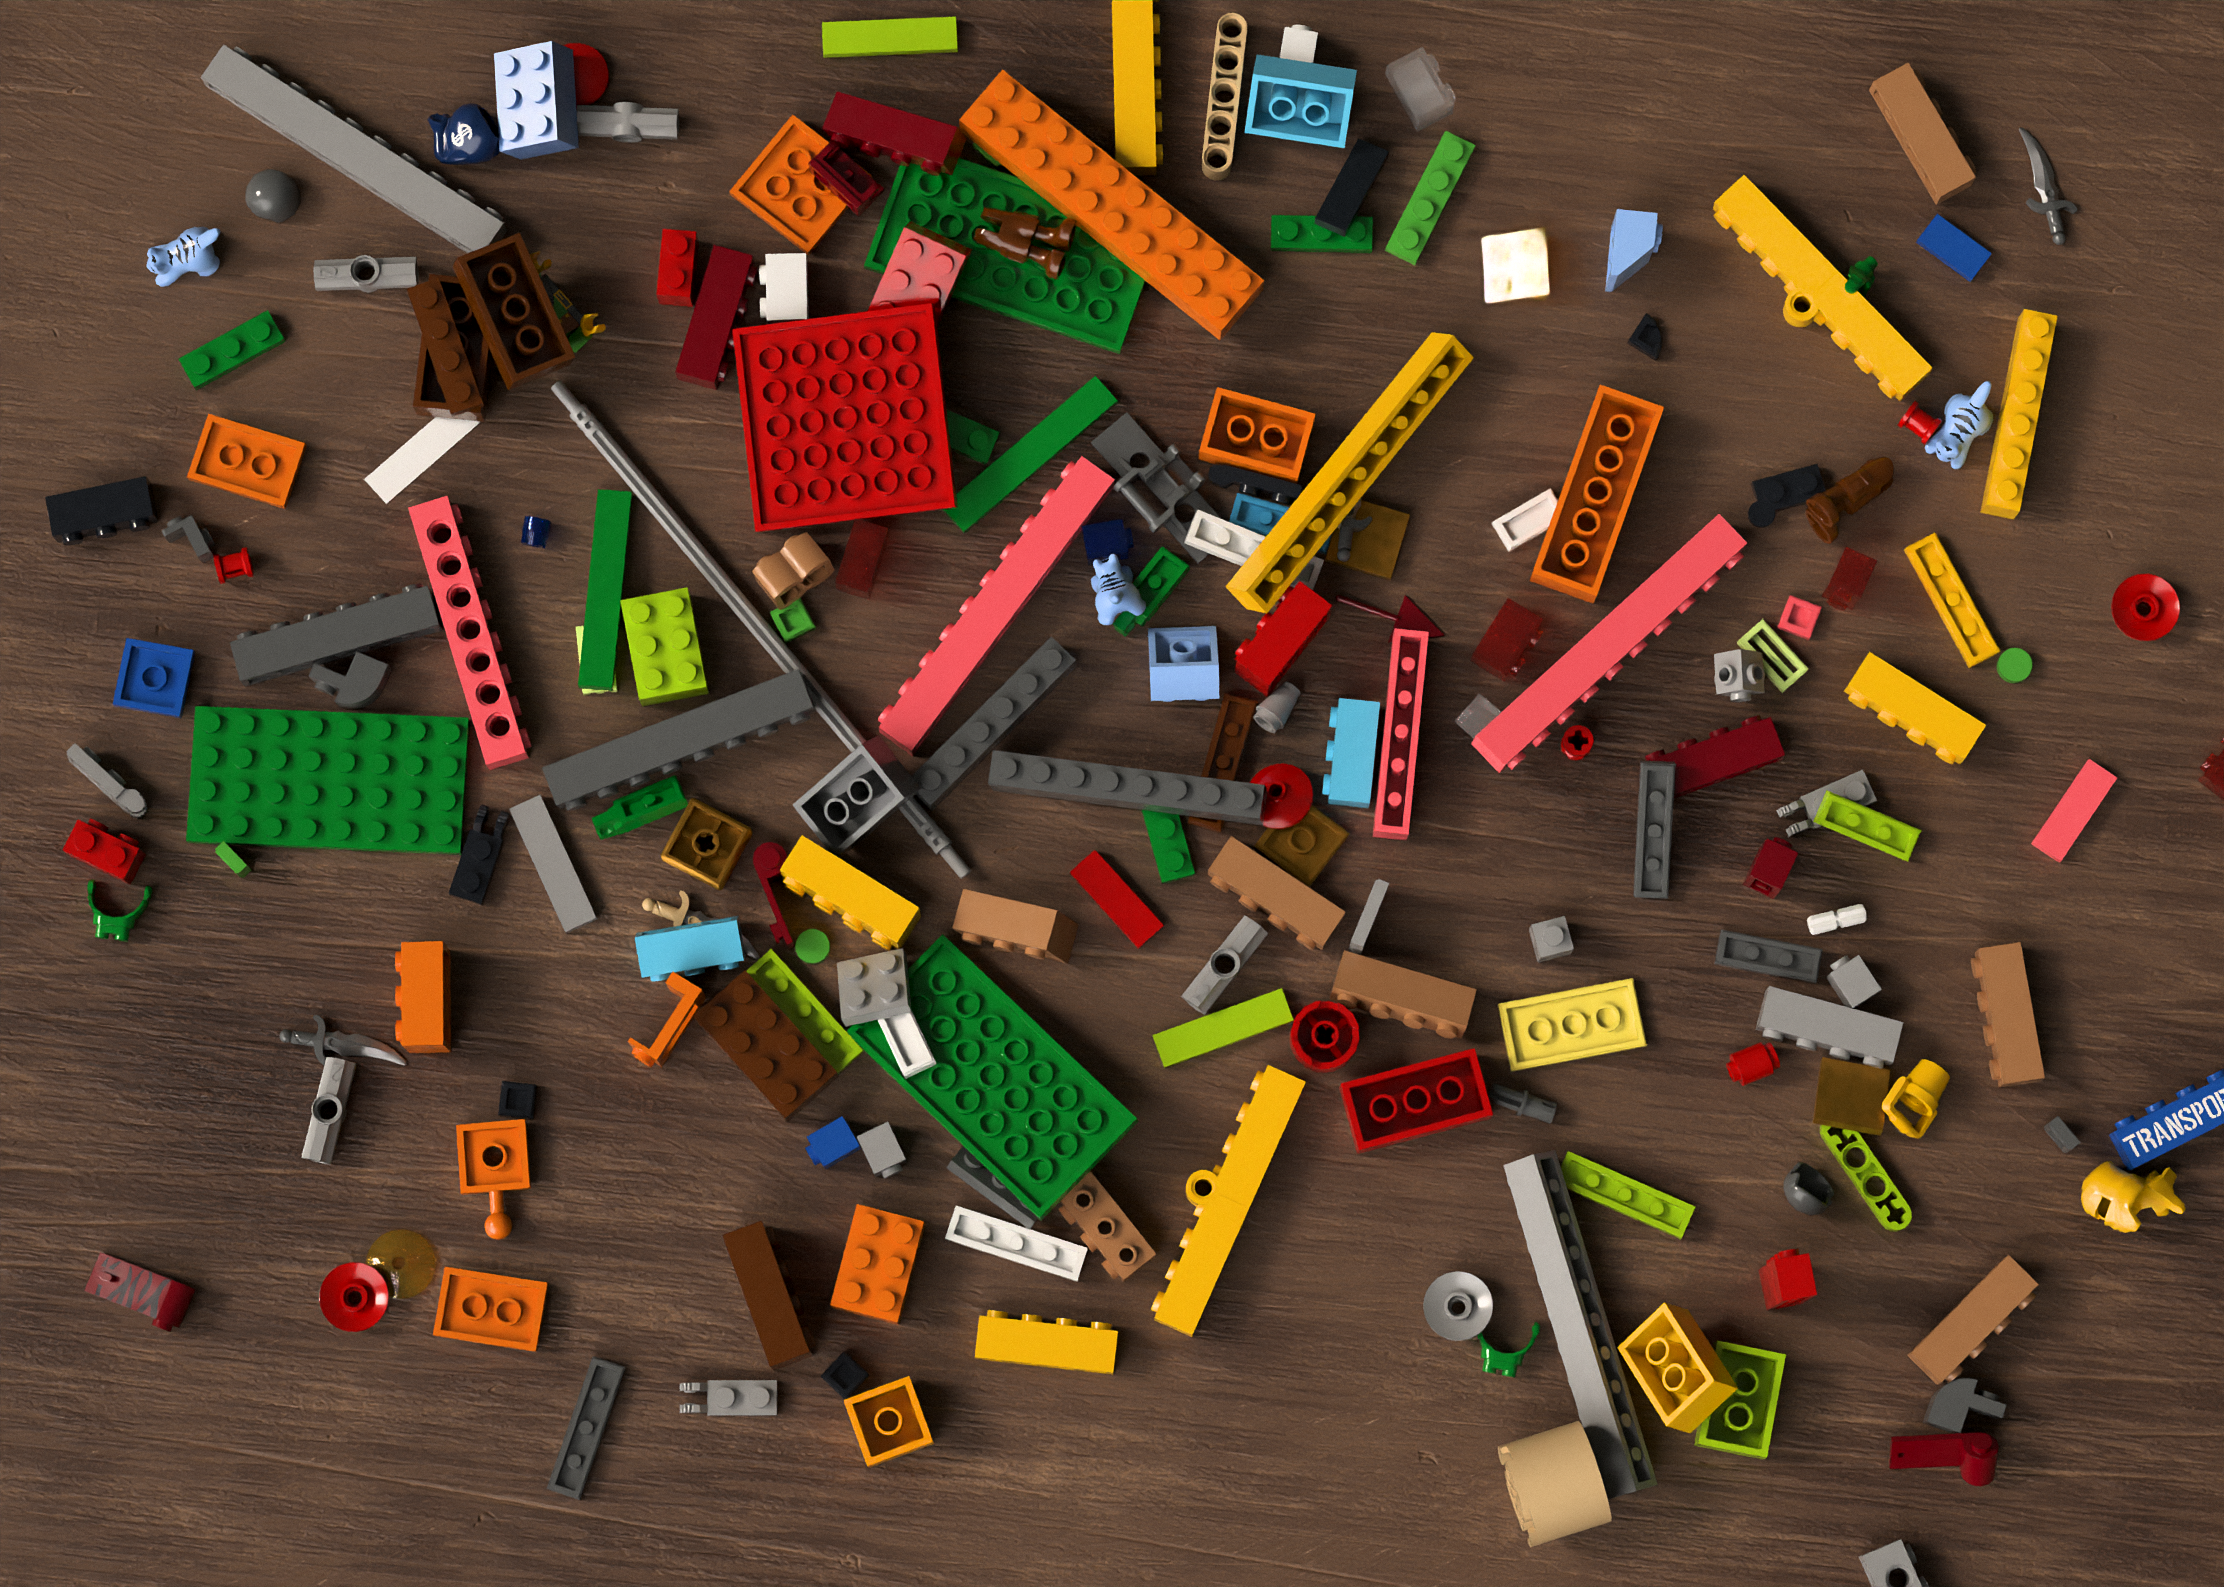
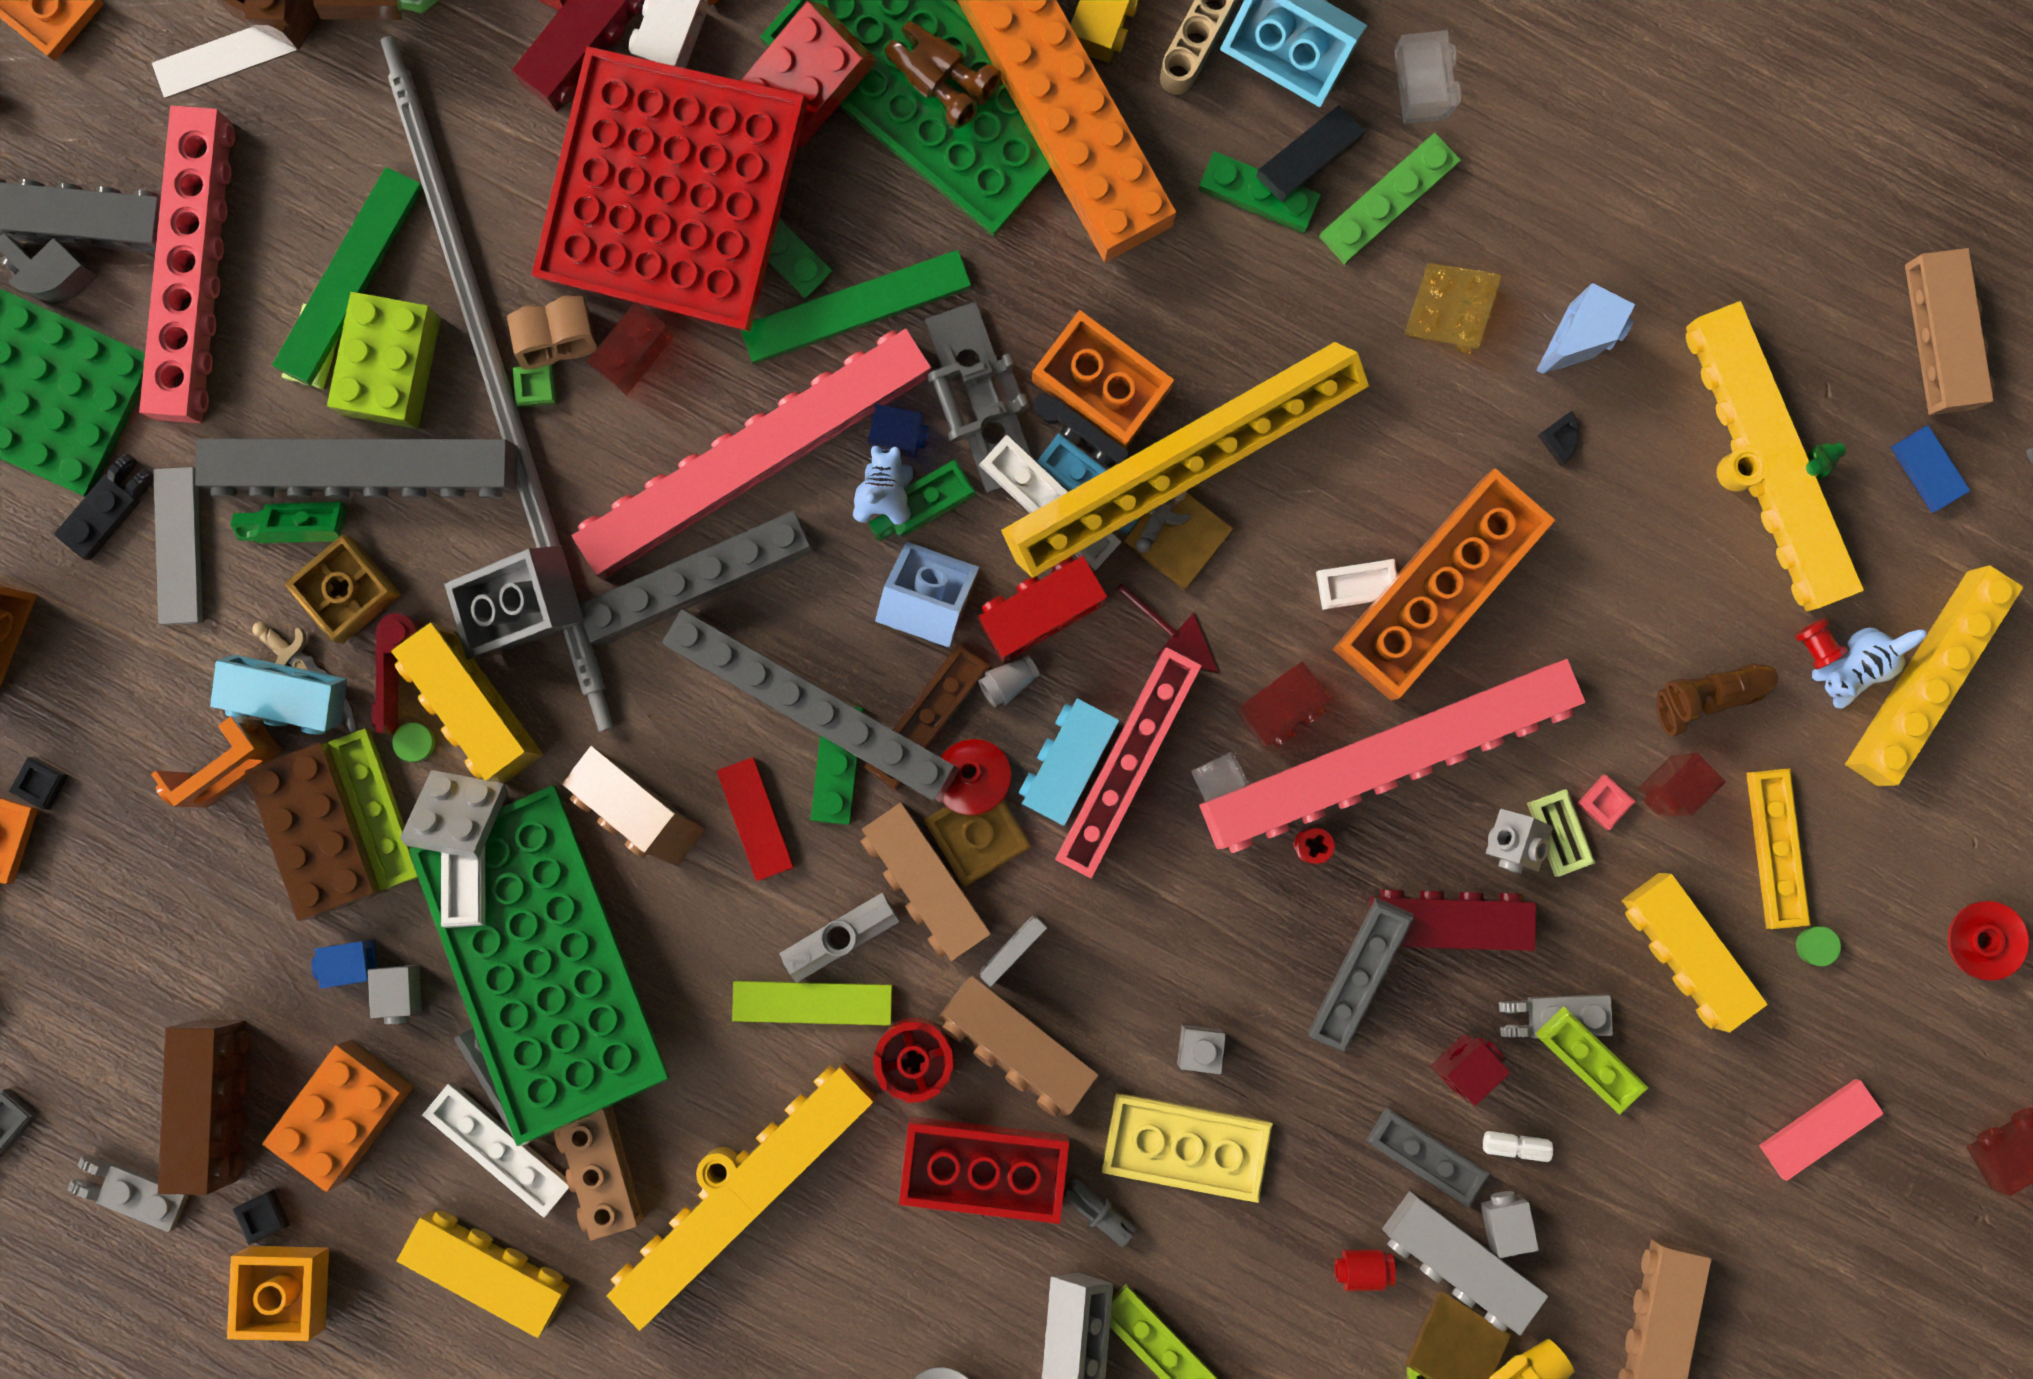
camera: 20 degrees right, 5 degrees up
clear blue hose [521,516,552,549] -> none
black hinge [1748,464,1826,528] -> none

